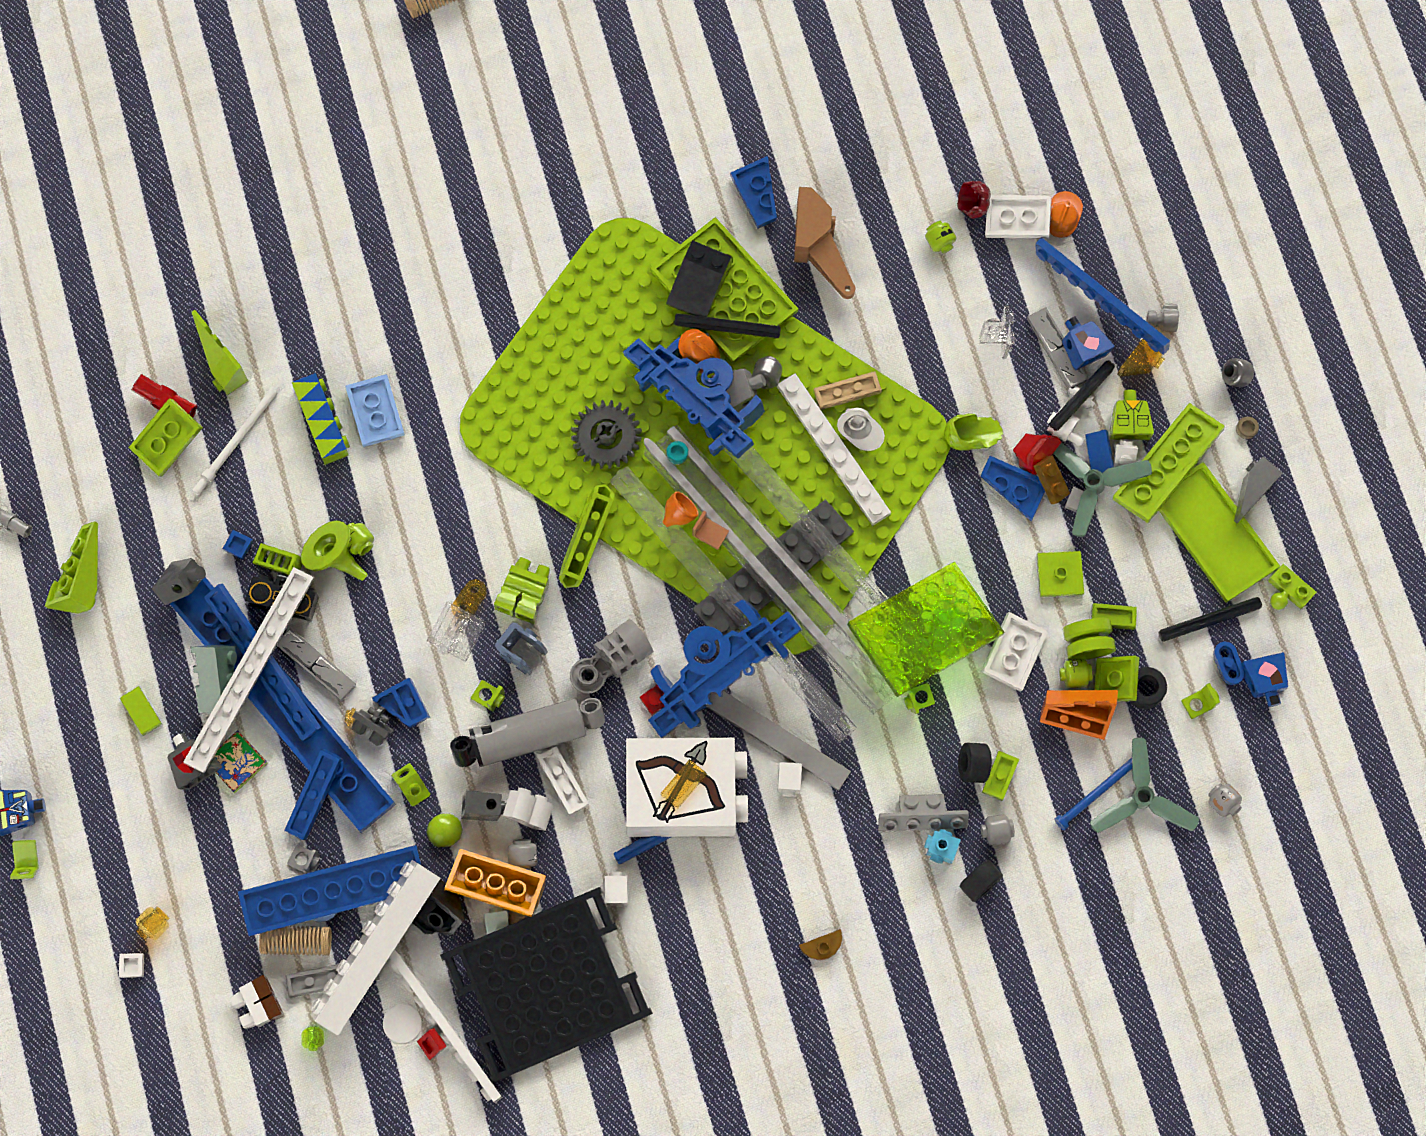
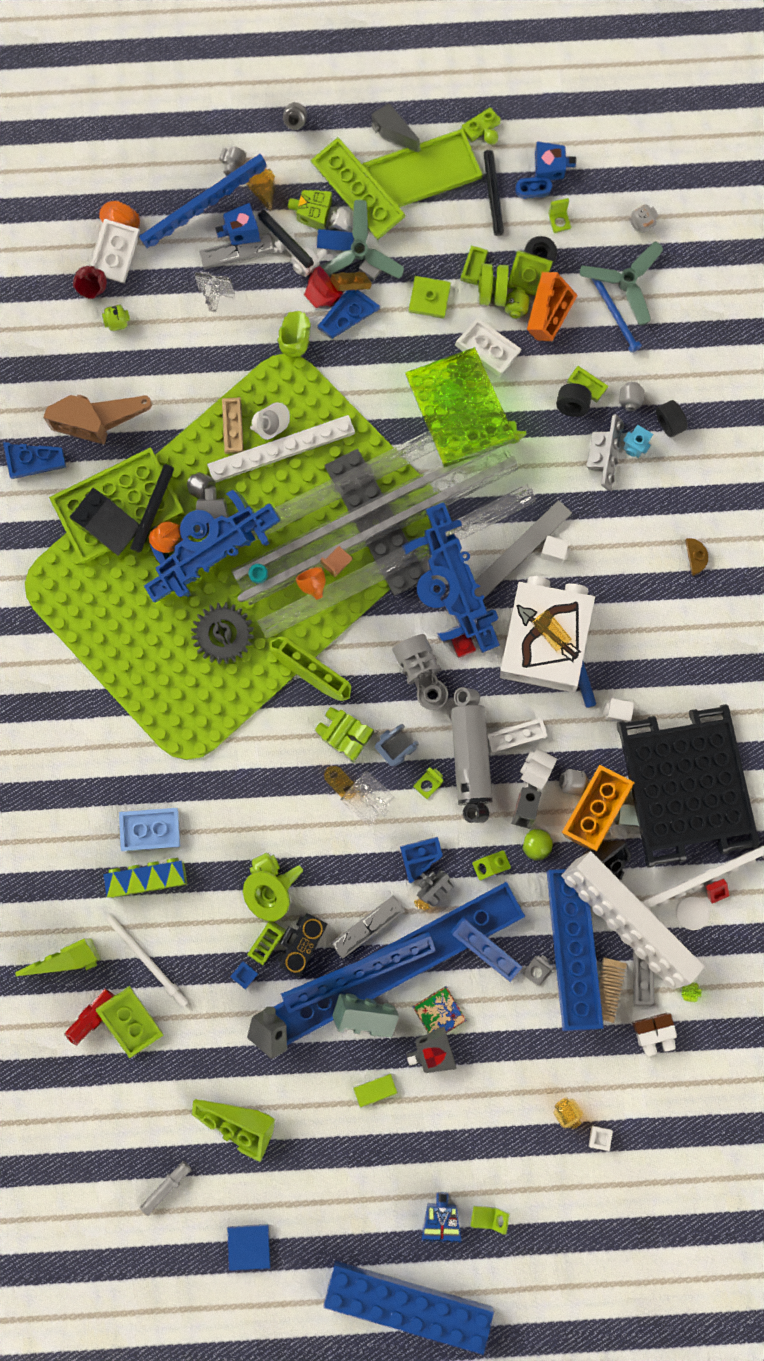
camera: 75 degrees left, 5 degrees up
white plate [184,567,314,773] -> none
dark tan tile [1236,416,1259,439] -> none

